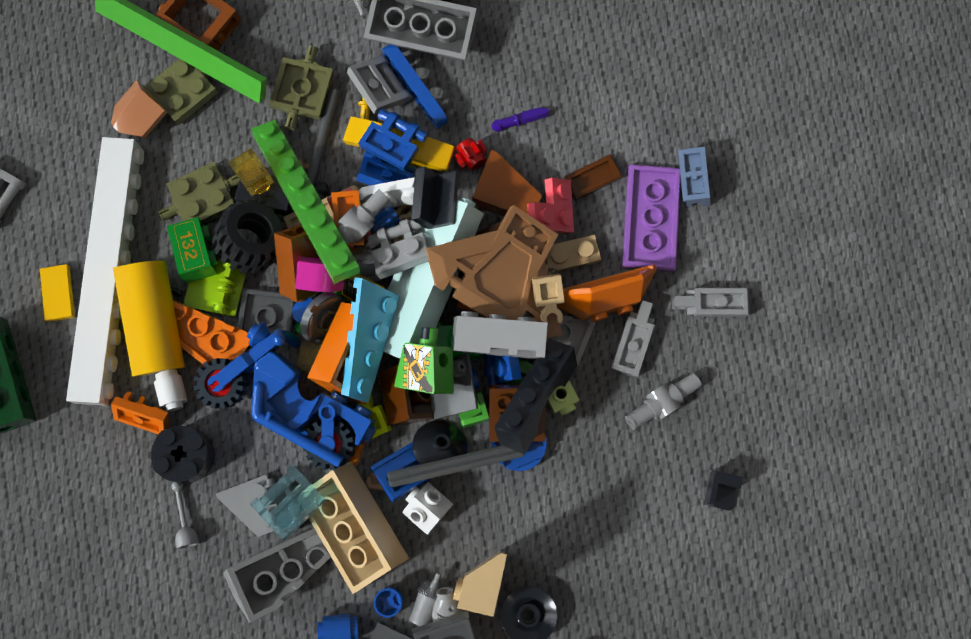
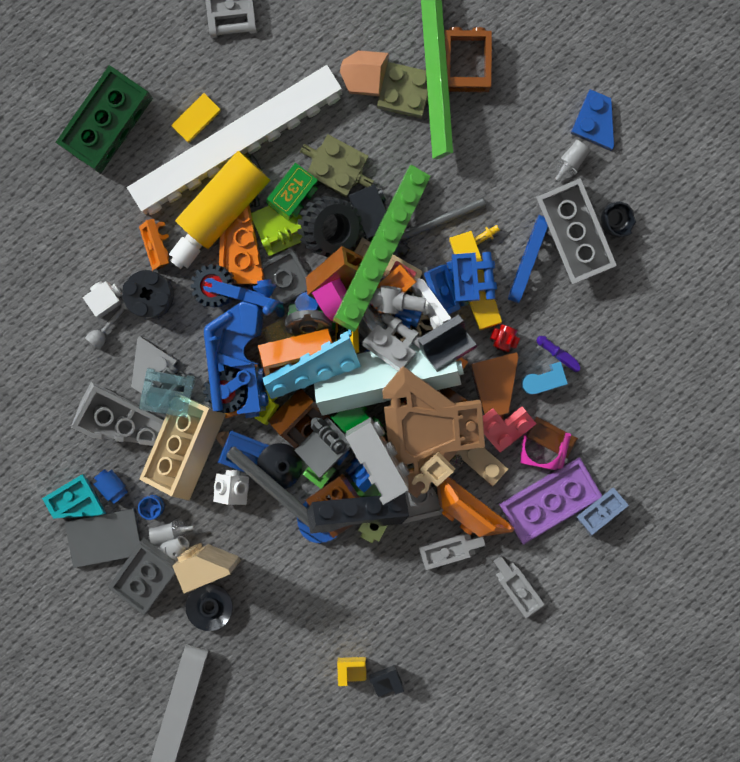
camera: 50 degrees right, 10 degrees up
clear yellow brick [228,148,274,197] -> none
olive plate [269,45,334,131] -> none
light grey plate [347,55,413,114] -> none
torso [394,327,454,394] -> none
light grey pin [625,373,702,430] -> none
none -> white brick [82,281,123,318]
none -> yellow panel [337,657,366,686]
none -> dark pink helmet [520,433,571,470]
none -> dark azure leg [521,362,568,394]

